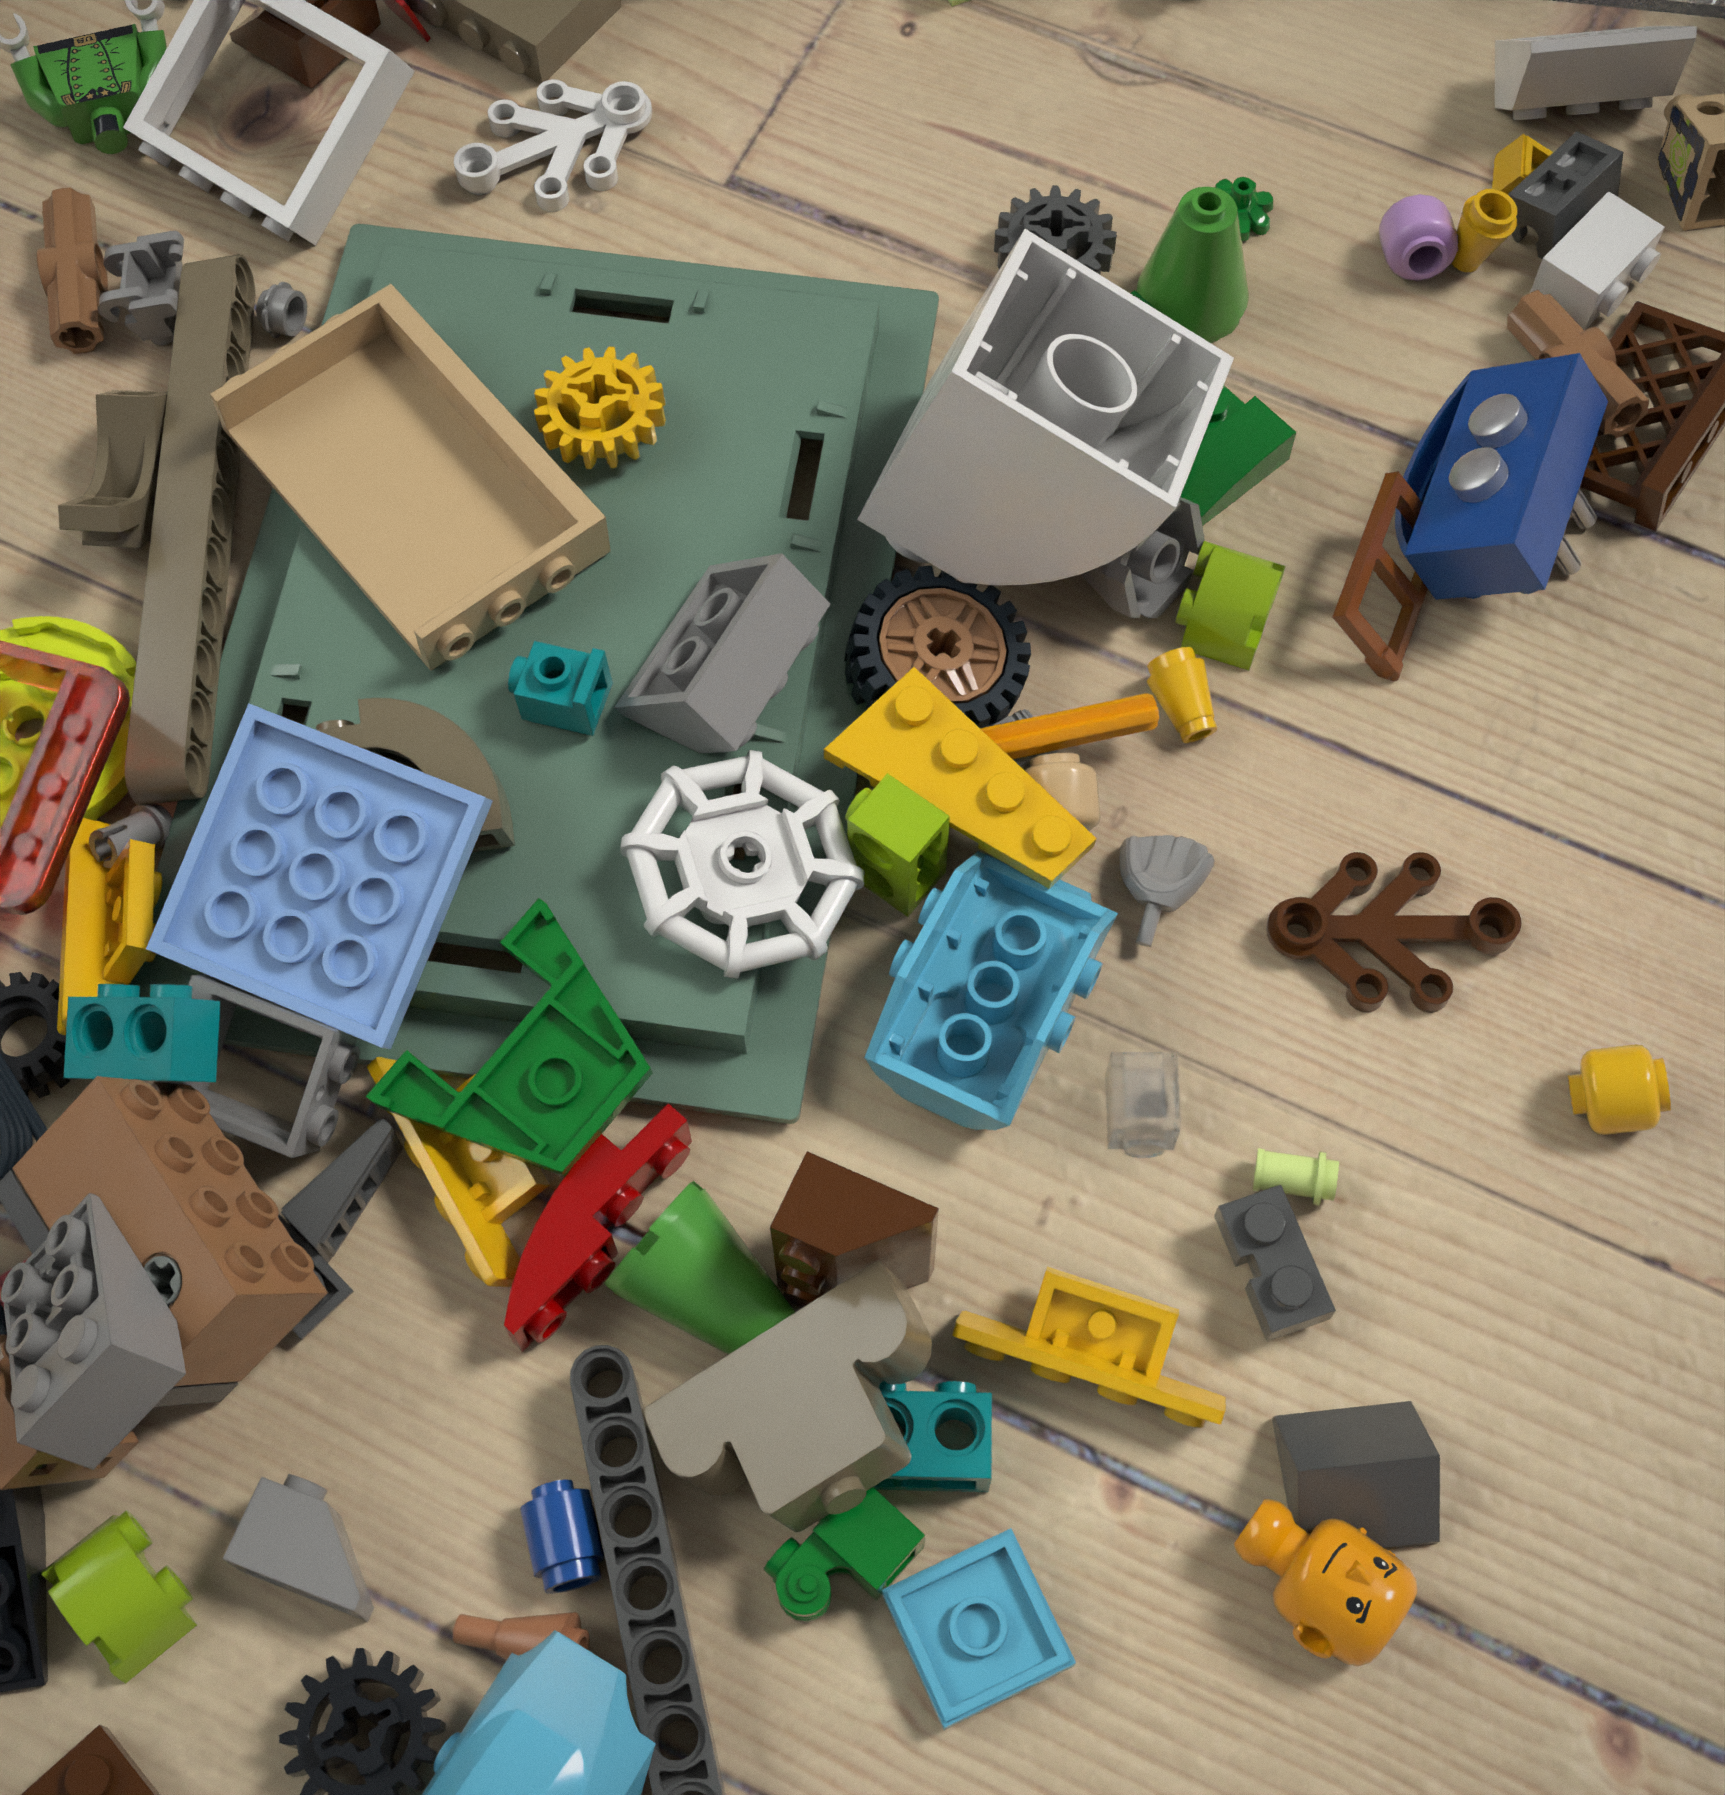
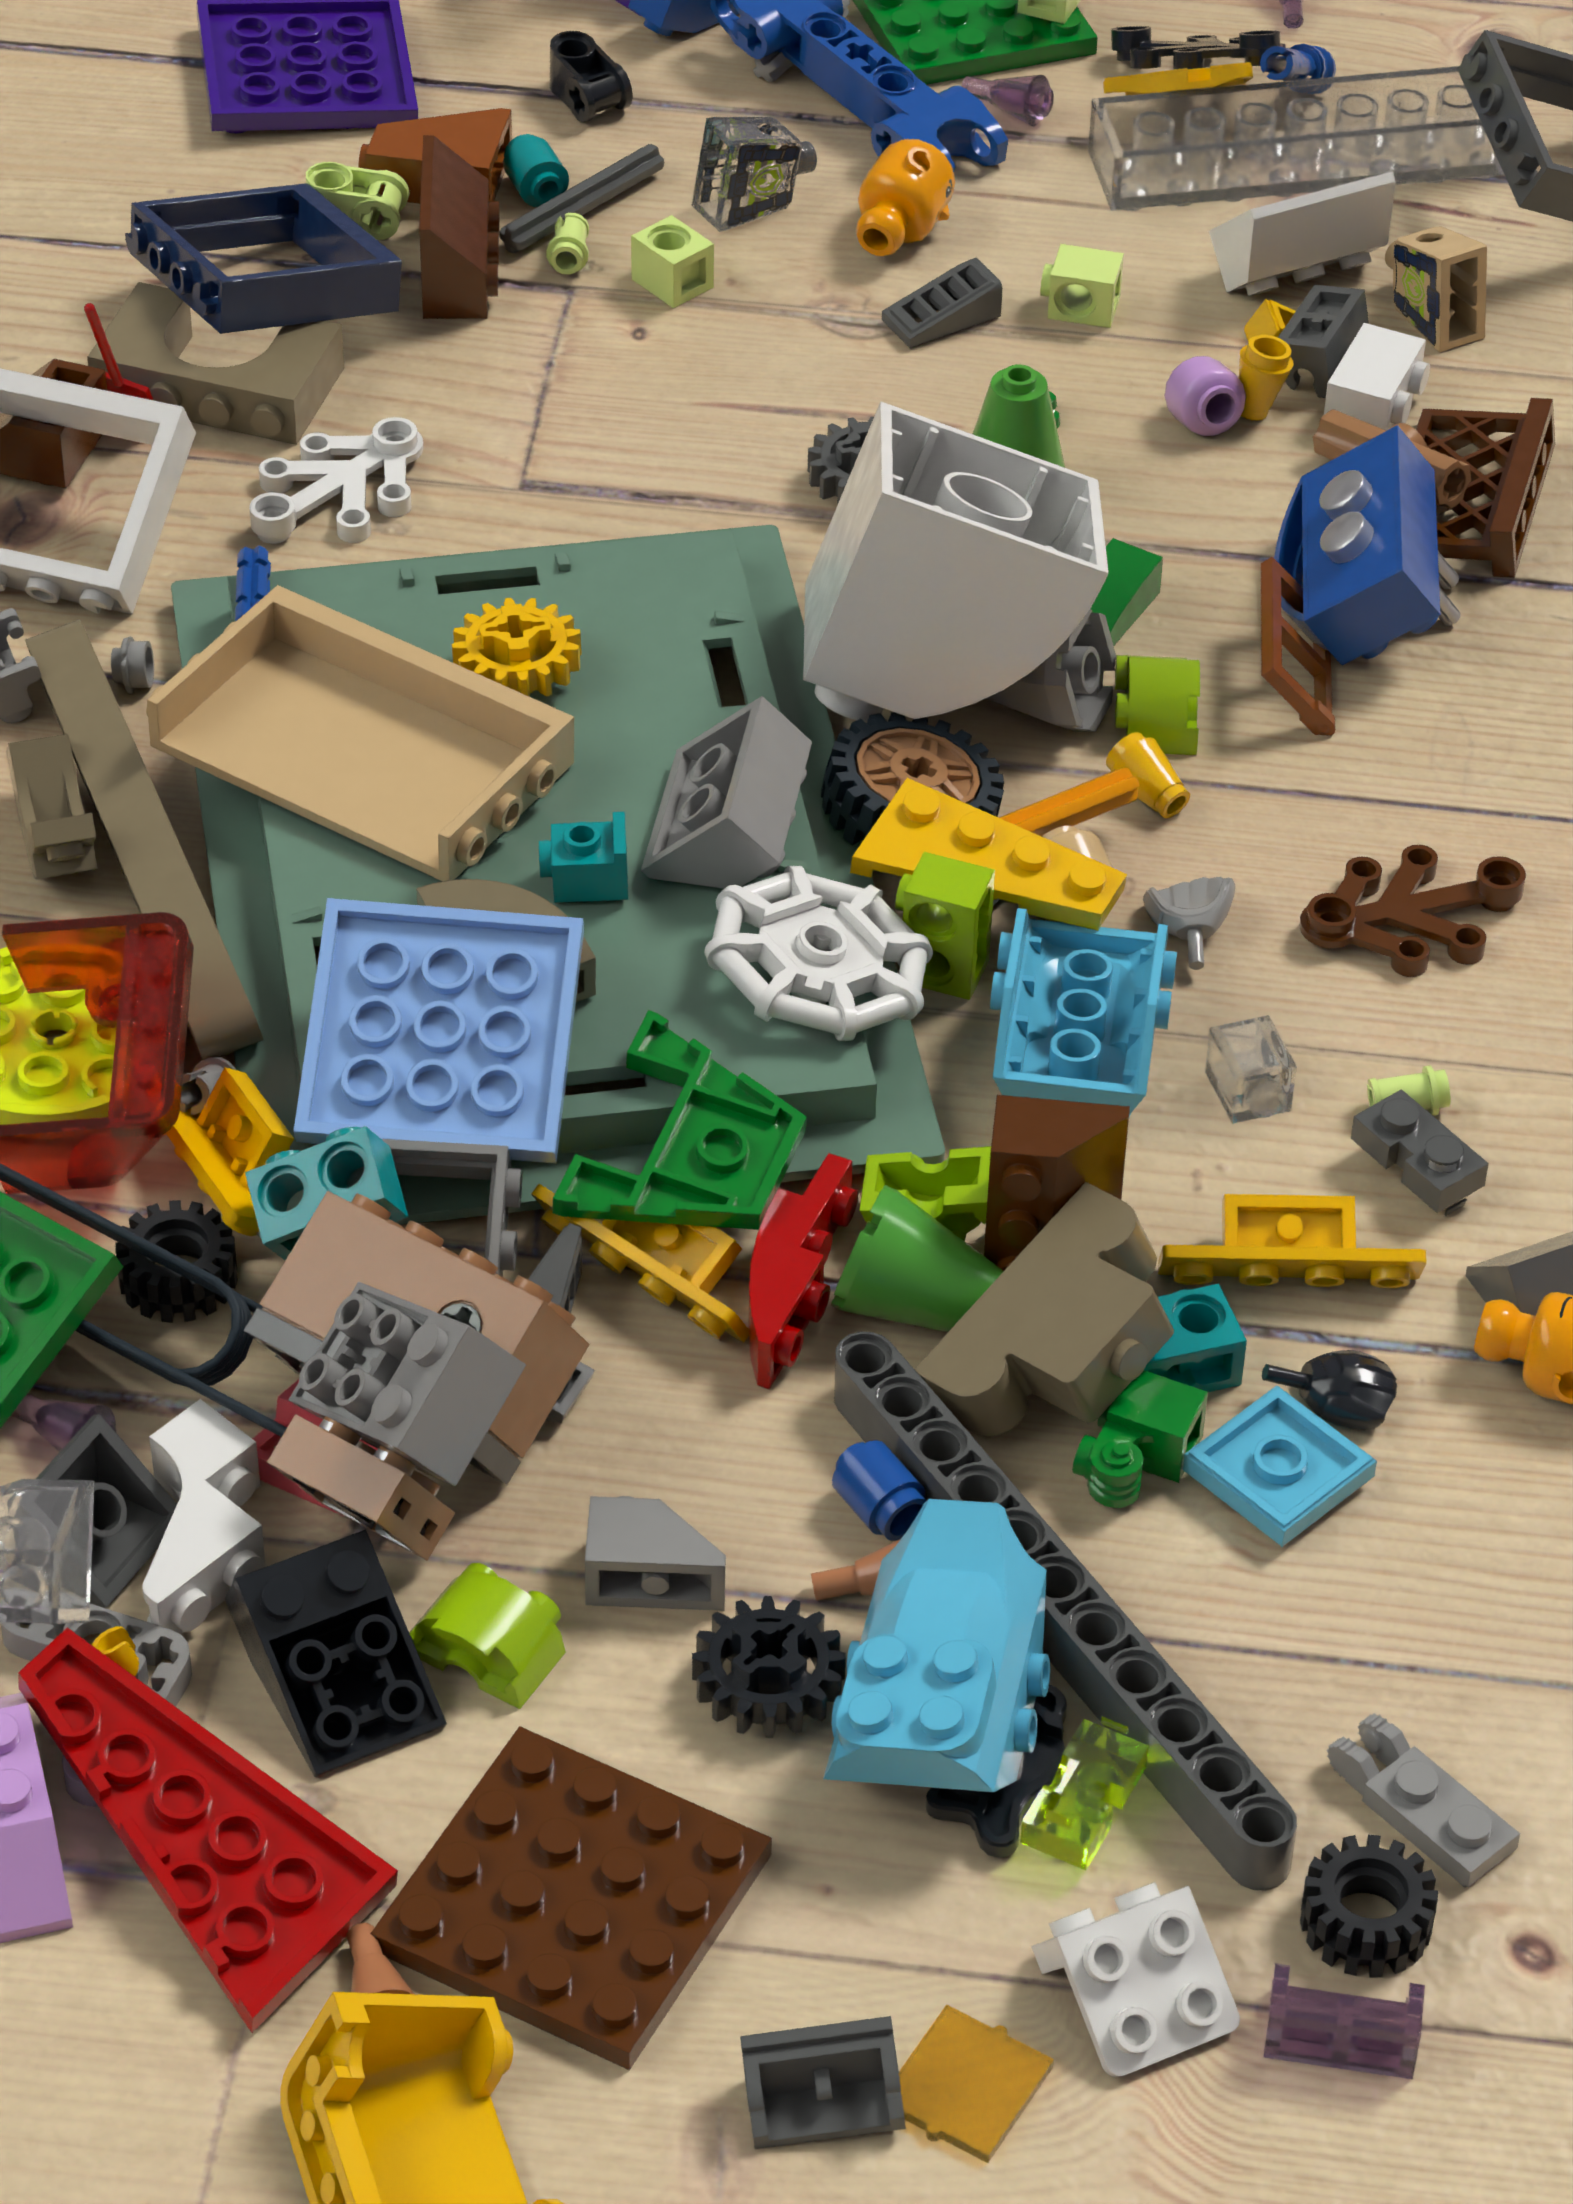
camera: 20 degrees left, 20 degrees down
none -> blue axle [235,545,271,621]
none -> lime cylinder [860,1146,991,1241]
none -> dark grey slope [882,258,1003,348]
none -> yellowish green brick [1040,244,1124,328]
none -> black piece [1262,1350,1397,1431]

